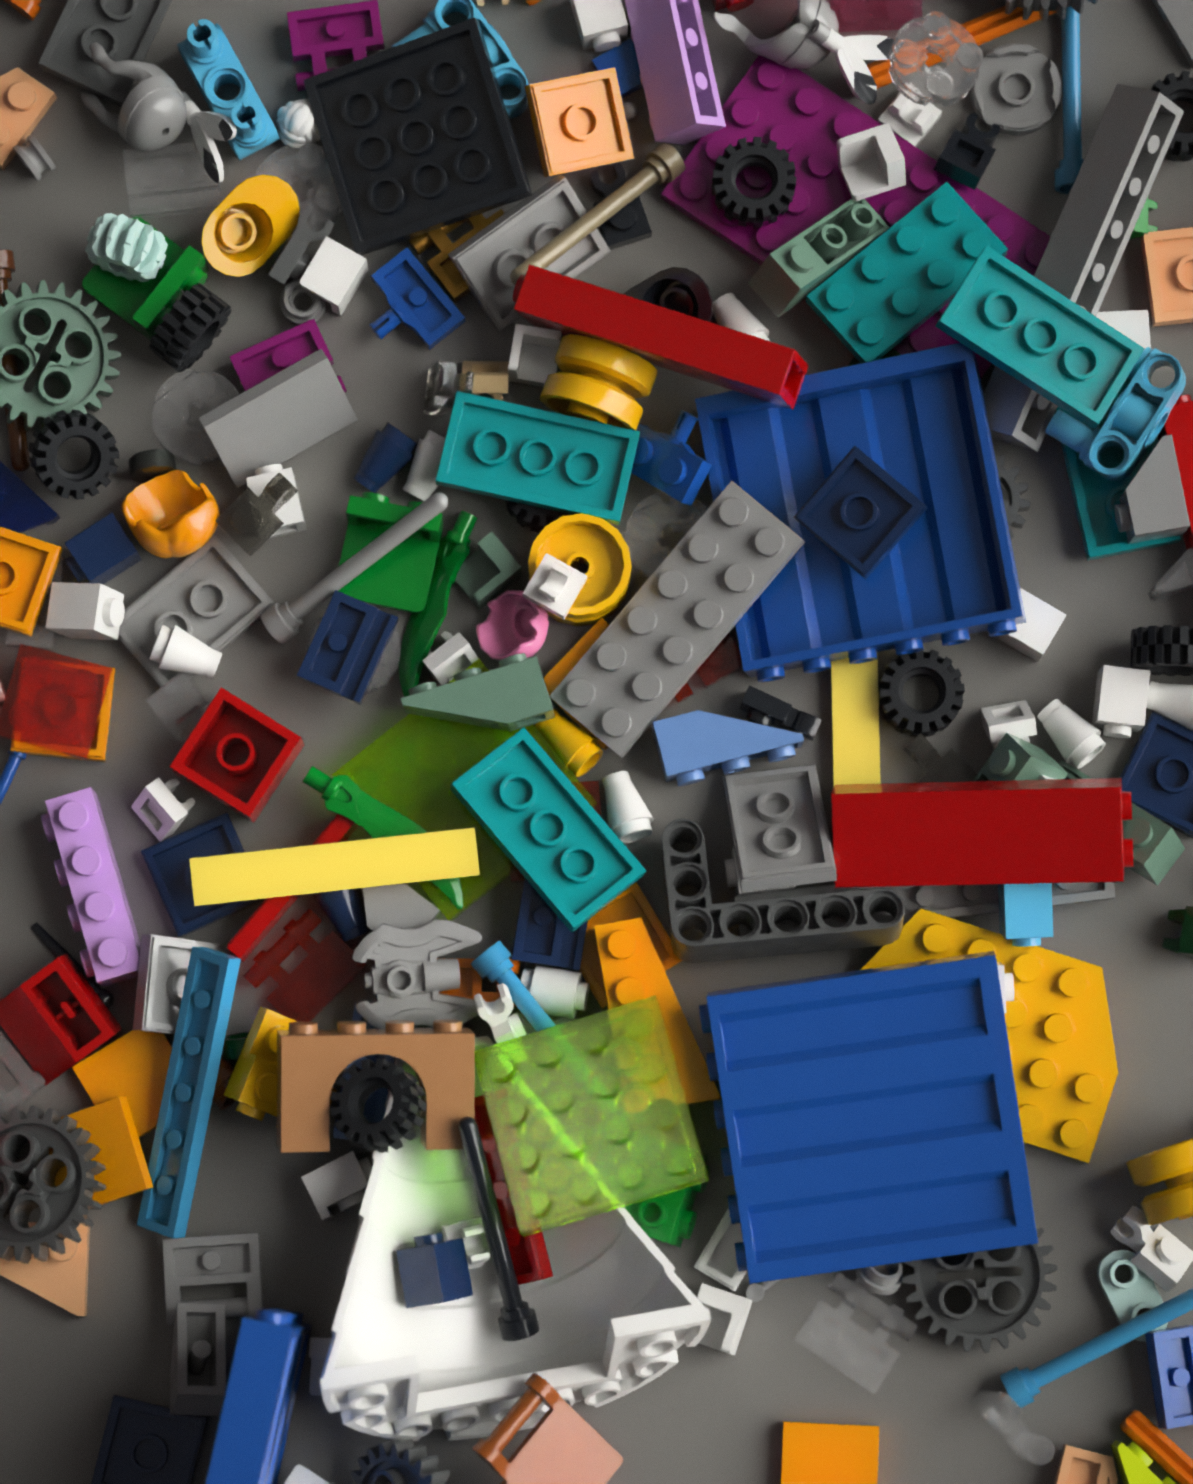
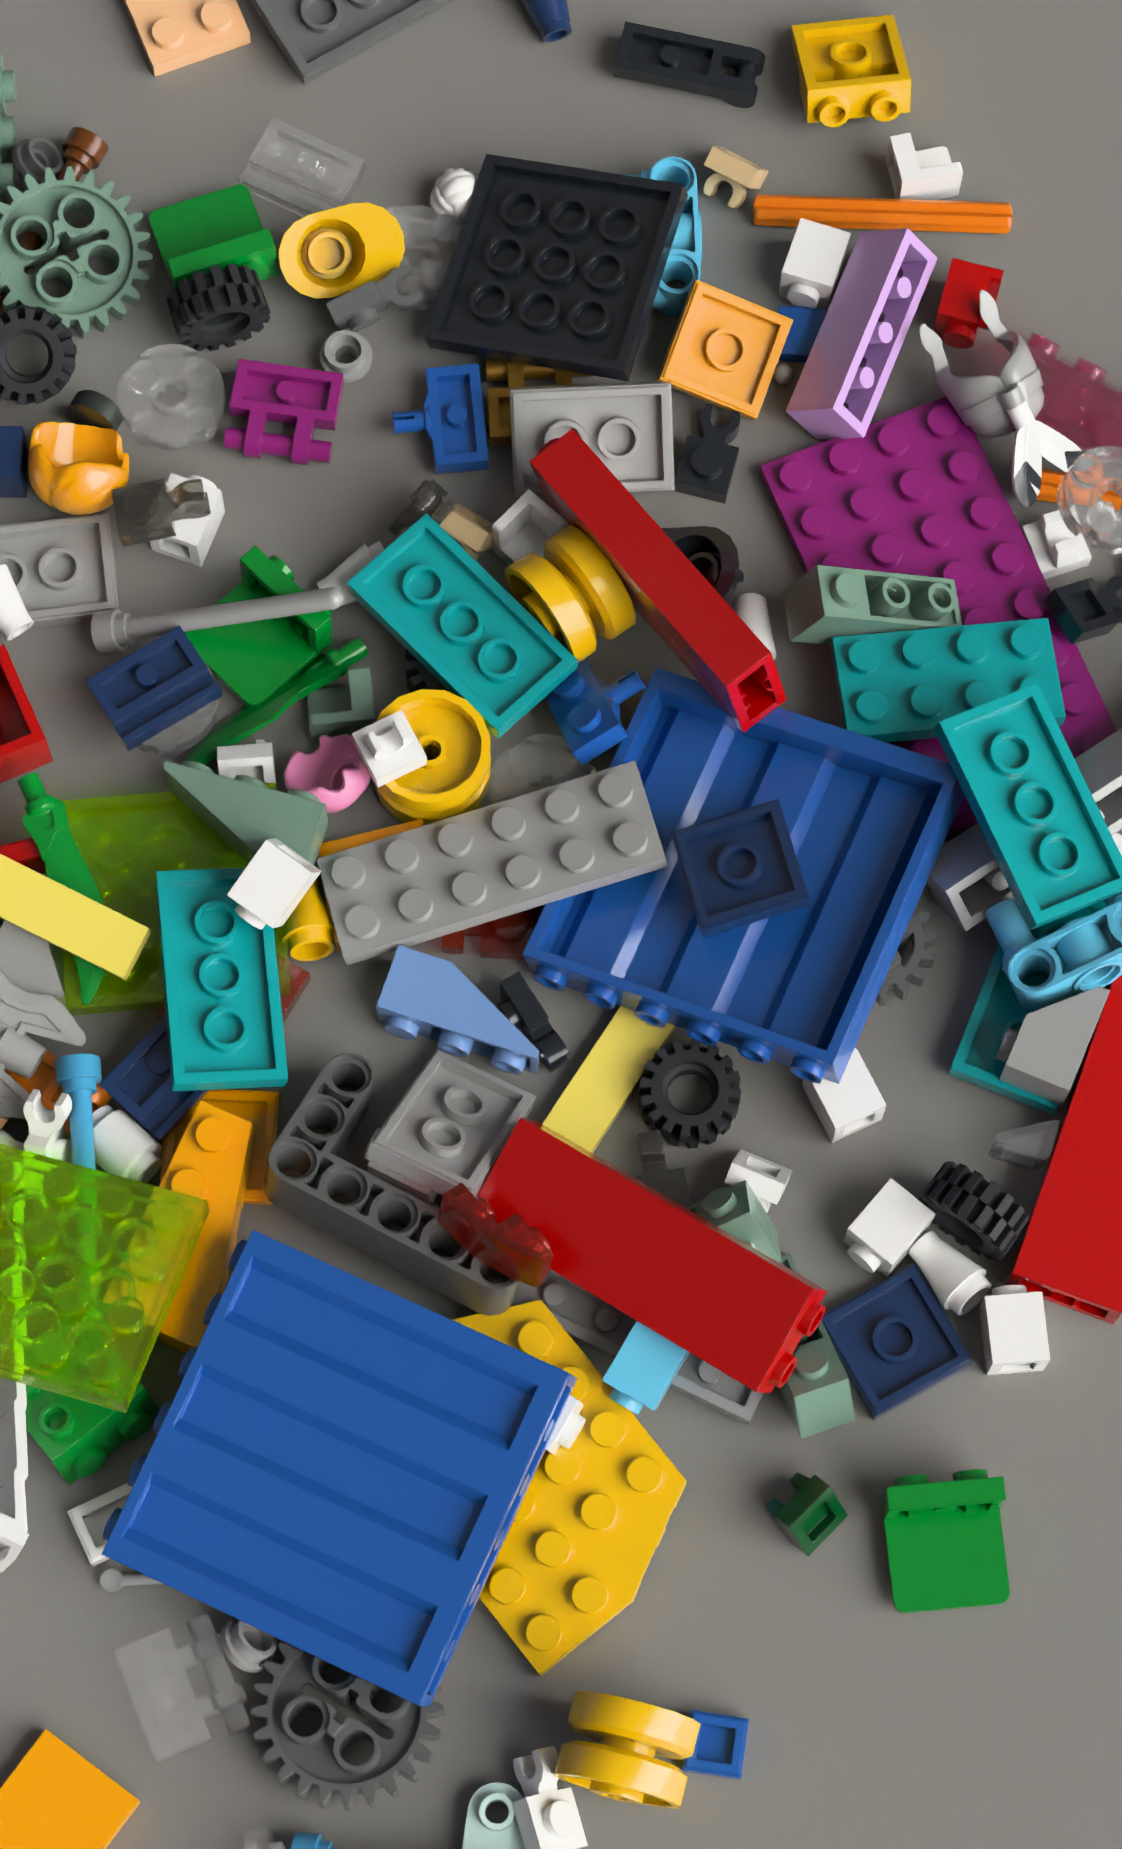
camera: 35 degrees right, 10 degrees down
light grey bush [13,134,56,182] -> none
light grey hair [80,42,237,183] -> none
light aqua gear [85,213,168,282] -> none
medium azure piece [177,19,280,161] -> none
light grey tile [198,349,358,488] -> none
magenta plate [286,0,385,92] -> none
white panel [300,236,369,316] -> none
dark blue cone [353,422,417,493] -> none
dark tan piece [510,142,685,285] -> none
white cone [602,771,654,844] -> none
white panel [697,1283,753,1356] -> none
black tyre [712,136,797,228] -> none
white panel [836,123,906,201] -> none
white cone [1037,699,1106,769] -> none
none -> white brick [227,838,321,930]
none -> clear red slope [437,1182,553,1288]

